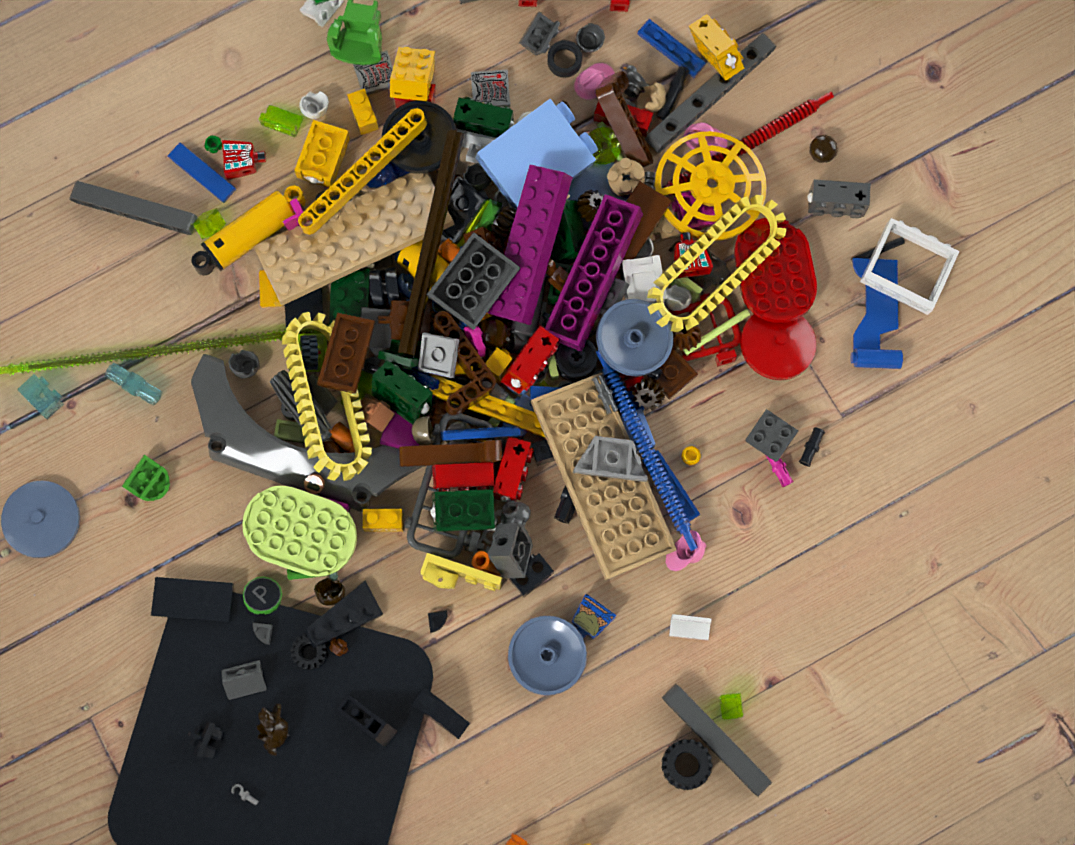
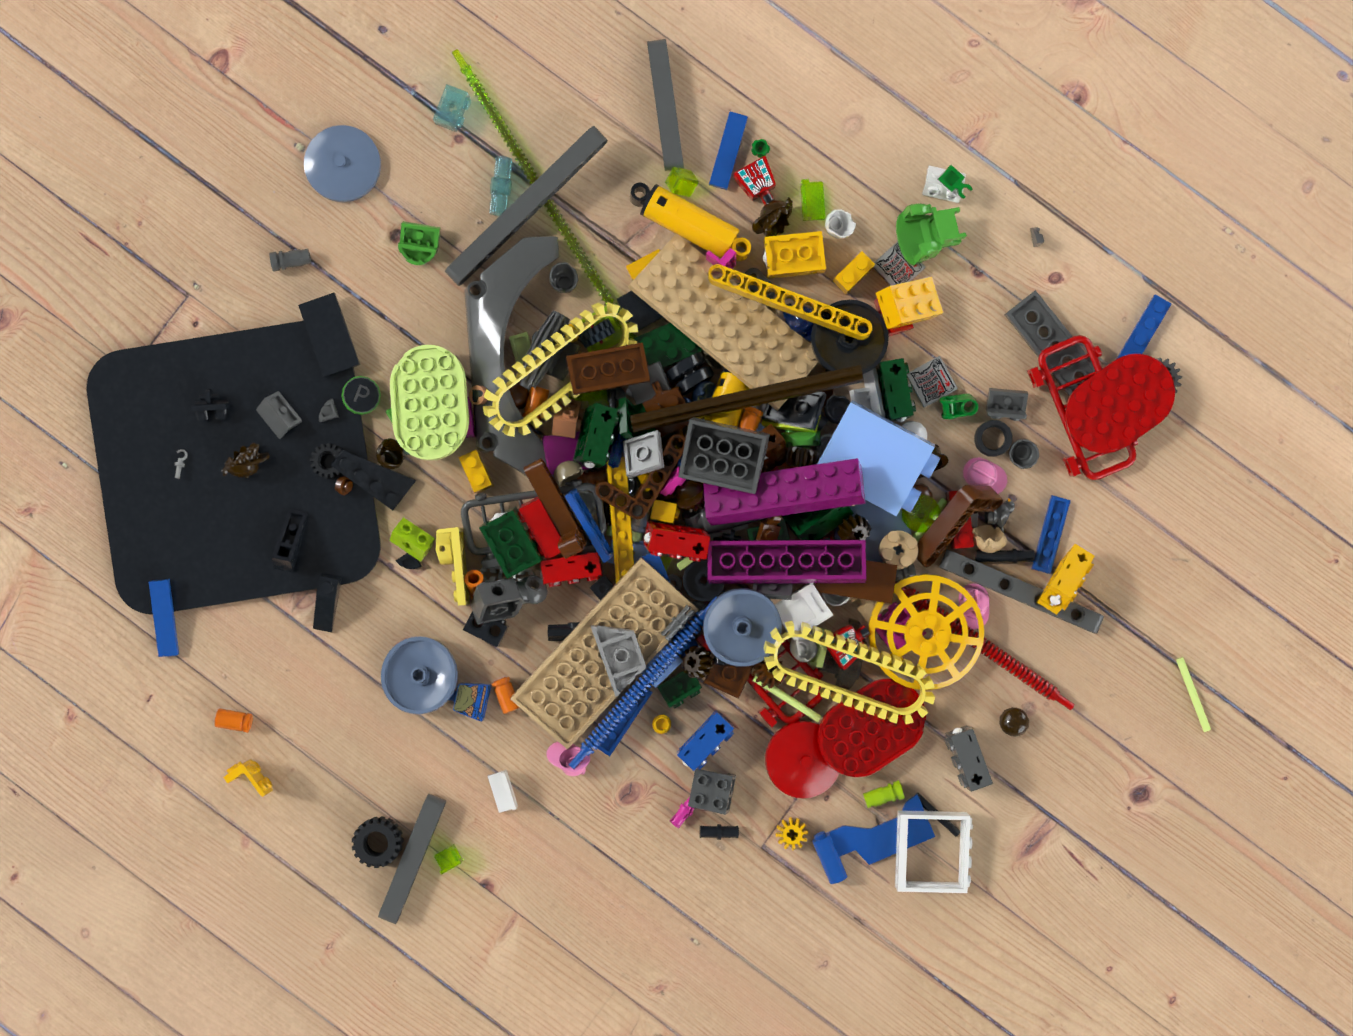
camera: 70 degrees right, 10 degrees up
none -> dark grey axle [269,249,311,272]
none -> lime brick [389,517,435,562]
none -> dark grey beam [445,126,608,286]
none -> orange piece [492,677,520,714]
none -> dark green bracket [657,671,702,709]
none -> blue piece [677,710,734,771]
none -> dark brown hair [752,197,793,237]
none -> yellow gear [775,817,808,850]
none -> lime axle [863,780,905,808]
none -> green piece [940,393,979,419]

